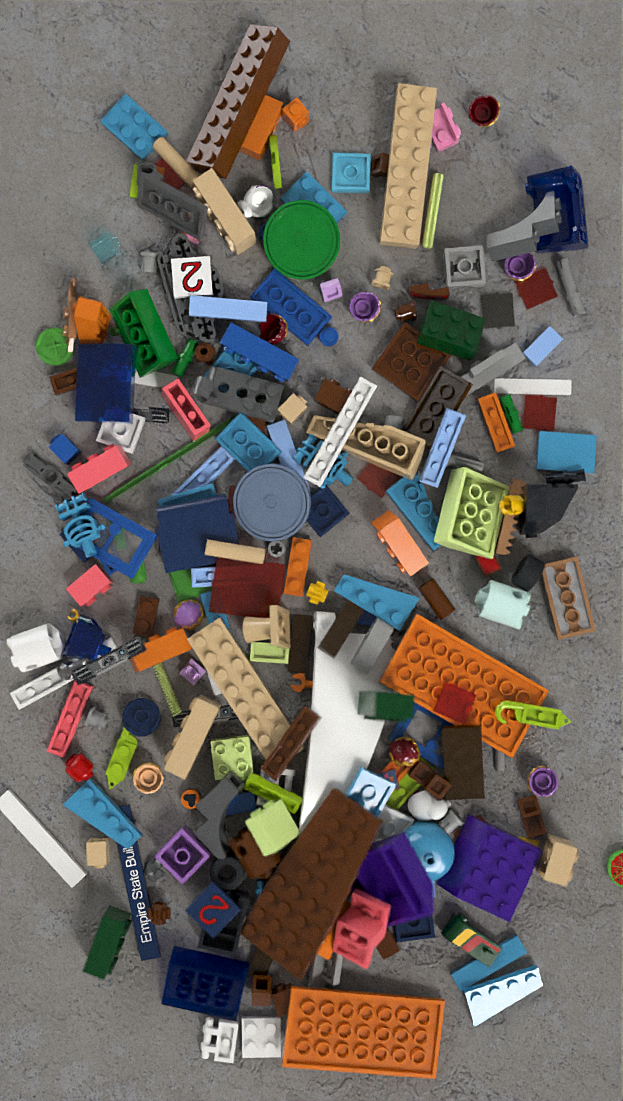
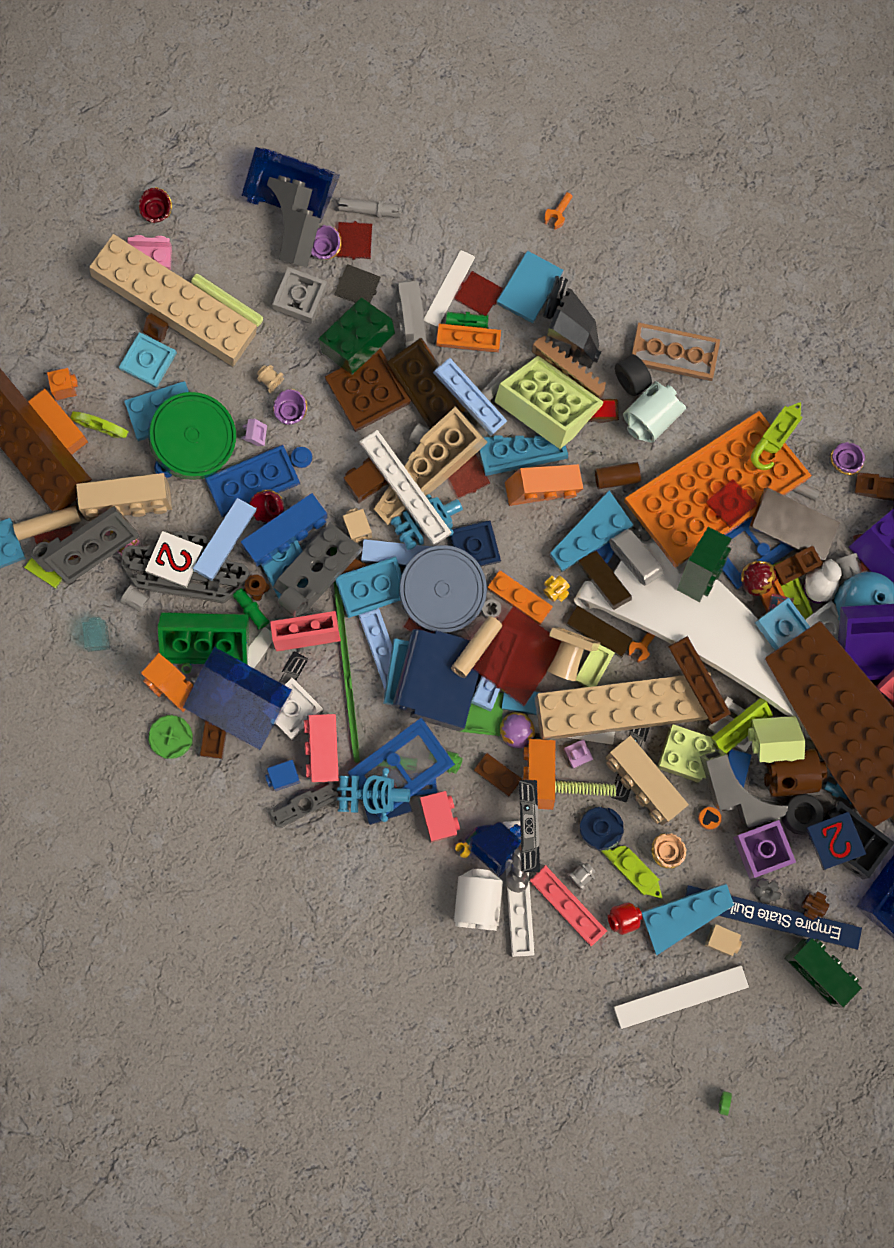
camera: 70 degrees left, 10 degrees down
medium nougat plate [62,278,78,353] -> none
white hair [237,185,273,218] -> none
reddish brown brick [394,300,417,323] -> none
reddish brown slope [408,283,450,300] -> none
yellow piece [499,495,525,515] -> none
light blue tile [523,326,563,367] -> none

